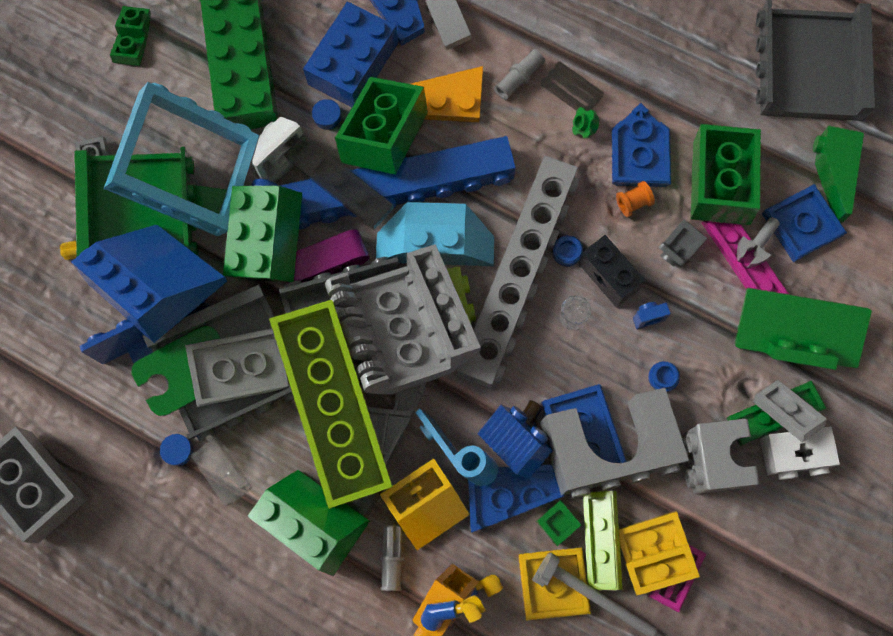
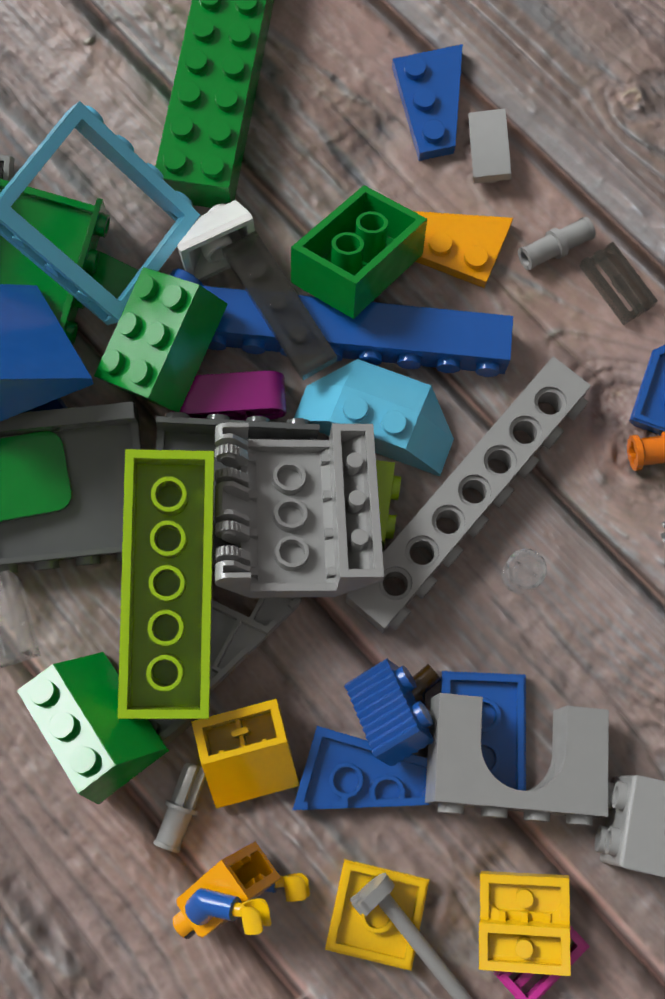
camera: 15 degrees right, 0 degrees up
green slope [110,6,151,66] -> none
light grey tile [185,329,290,407] -> none
blue brick [303,1,398,108] -> none
blue tile [312,99,341,130] -> none
dark azure door [415,409,498,486] -> none
green plate [536,500,581,546] -> none
blue tile [552,235,583,267] -> none
green plate [572,107,599,139] -> none
black brick [578,235,645,308] -> none
lime tile [583,491,623,590] -> none
blue plate [633,302,671,330] -> none
blue plate [648,361,680,392] -> none

